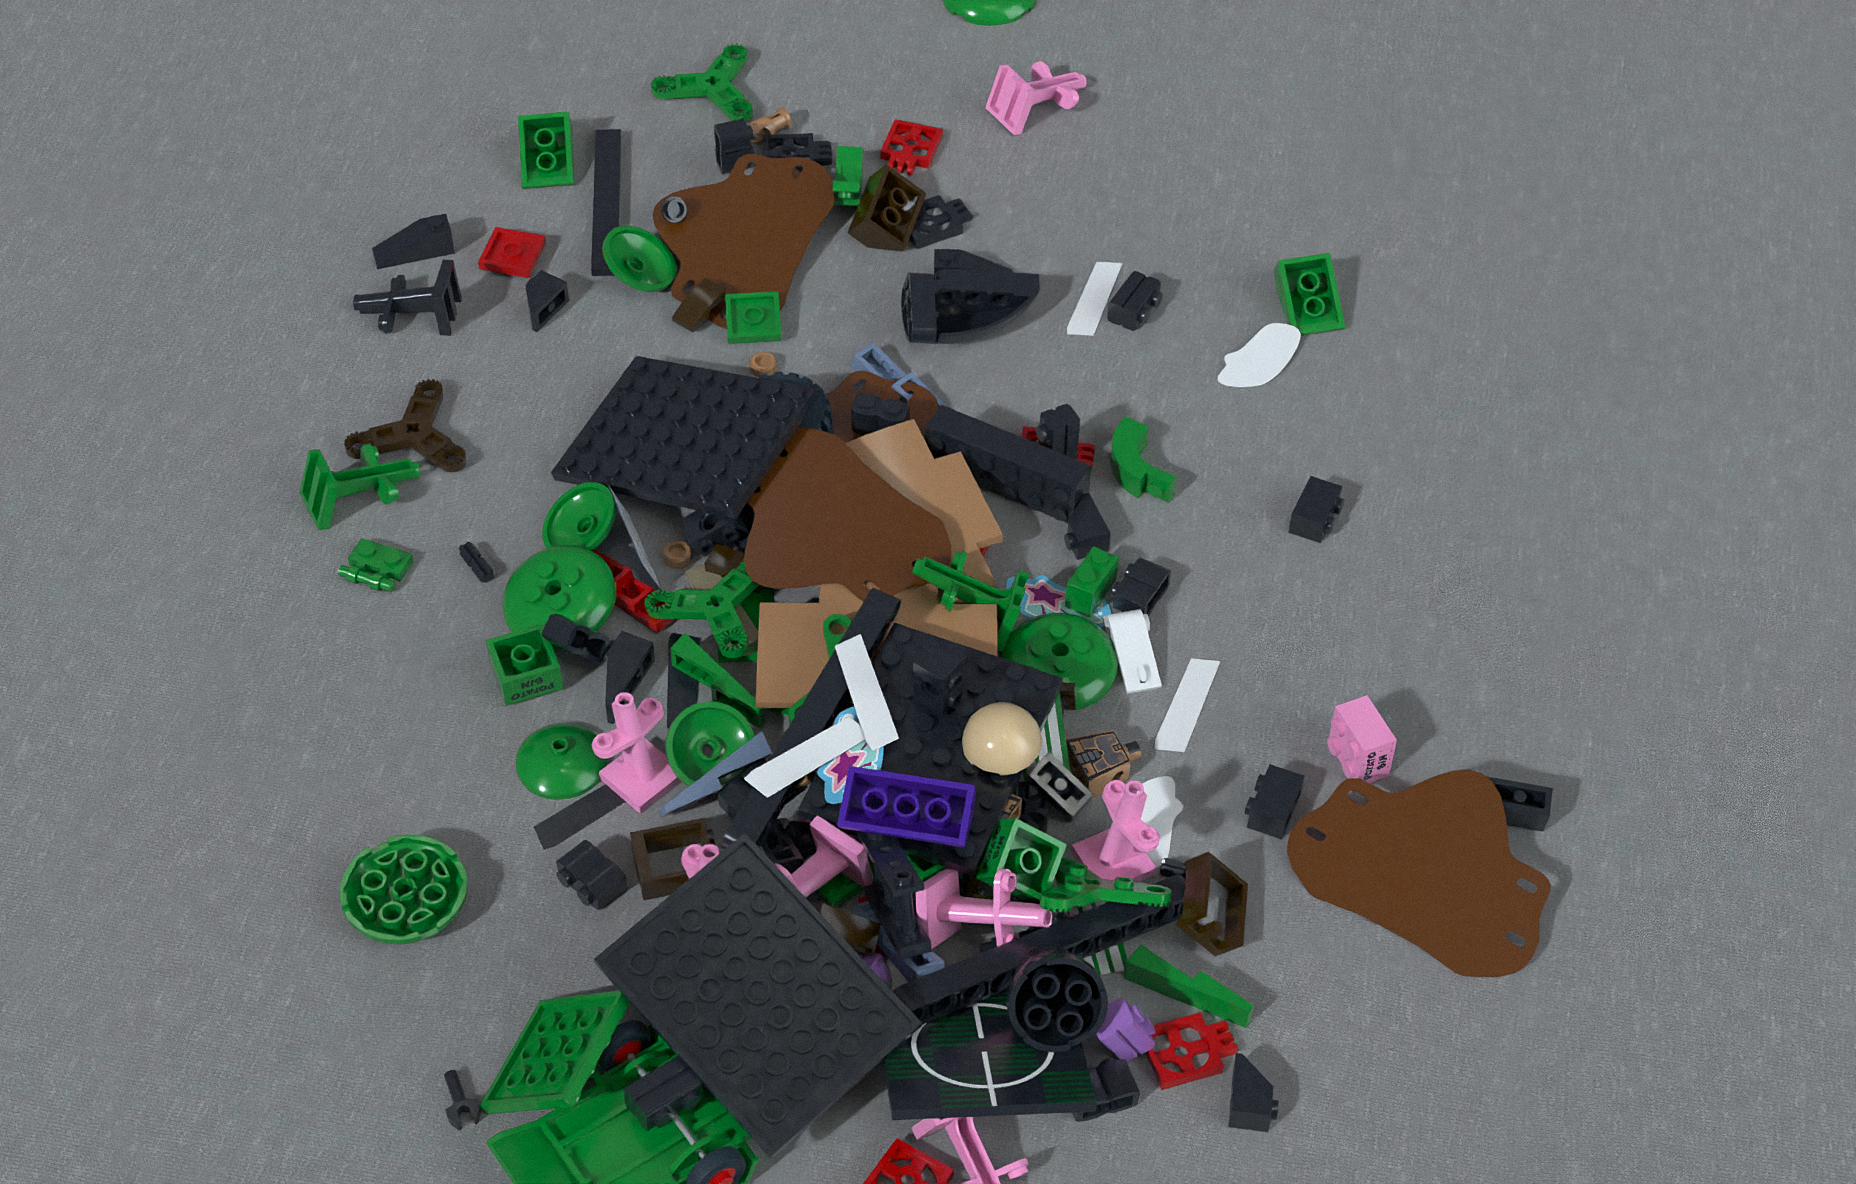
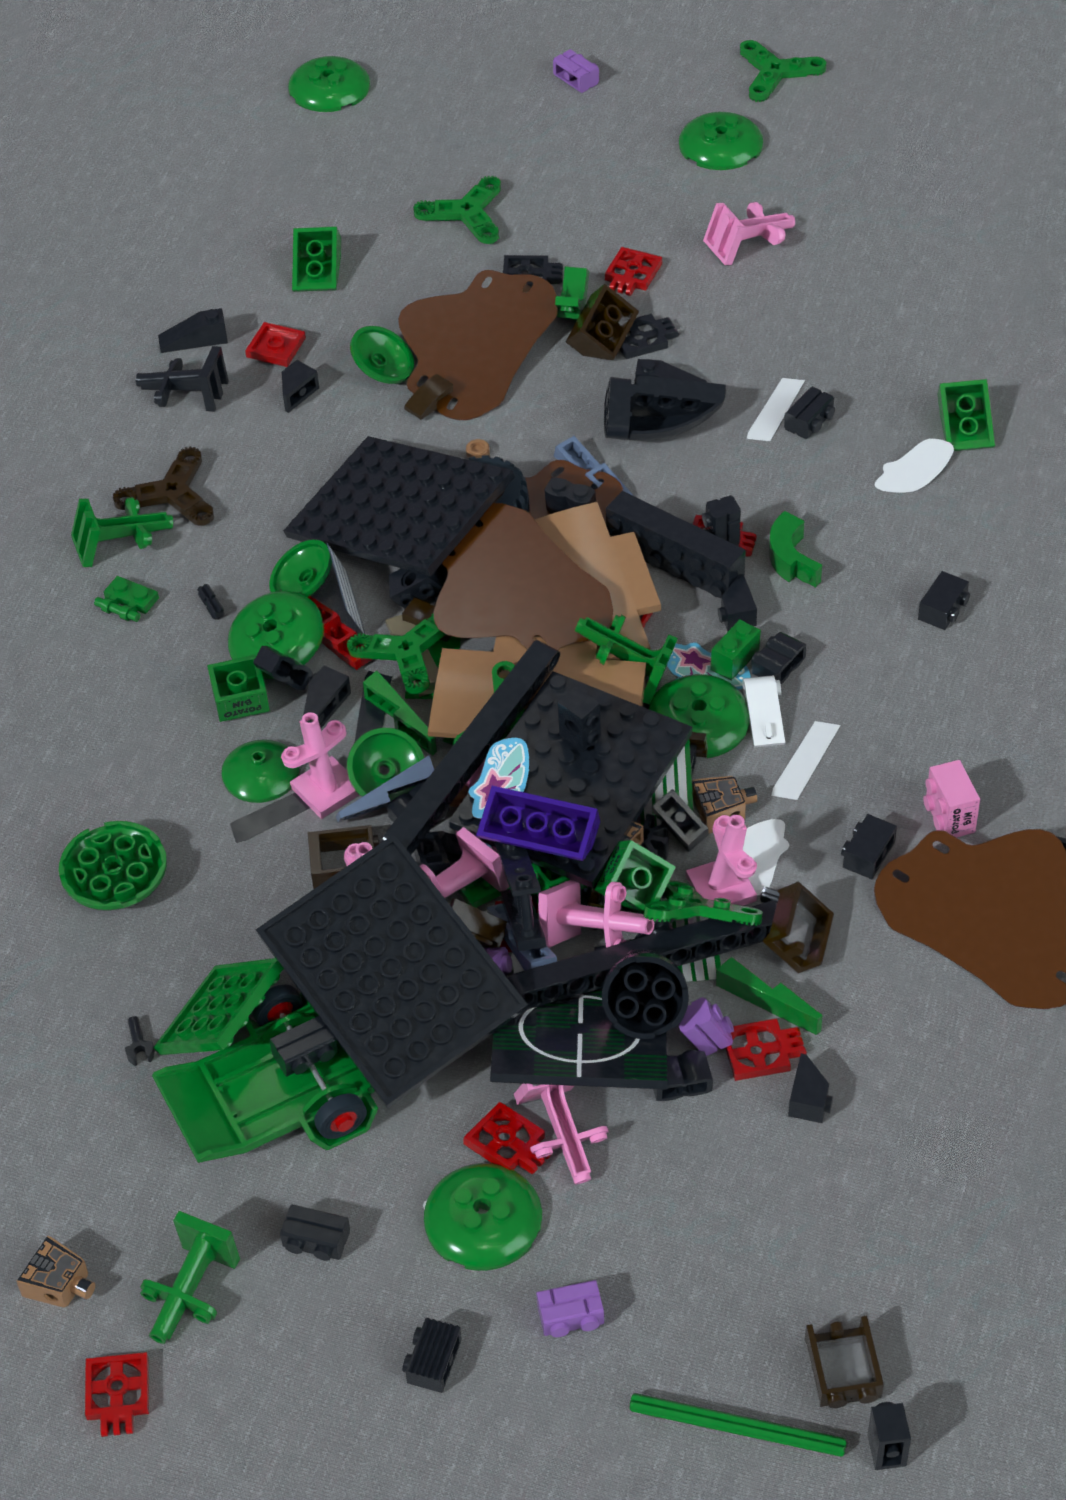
camera: 10 degrees right, 0 degrees up
black brick [556,840,628,910] -> none
black tile [591,129,622,276] -> none
plate [661,196,687,223] -> none
medium nougat tile [663,540,692,568] -> none
black brick [714,118,755,175] -> none
green plate [725,291,782,344] -> none
white sticker [744,717,865,798] -> none
medium nougat piece [749,107,792,144] -> none
white sticker [835,634,899,751] -> none
tan cylinder [962,702,1043,776] -> none

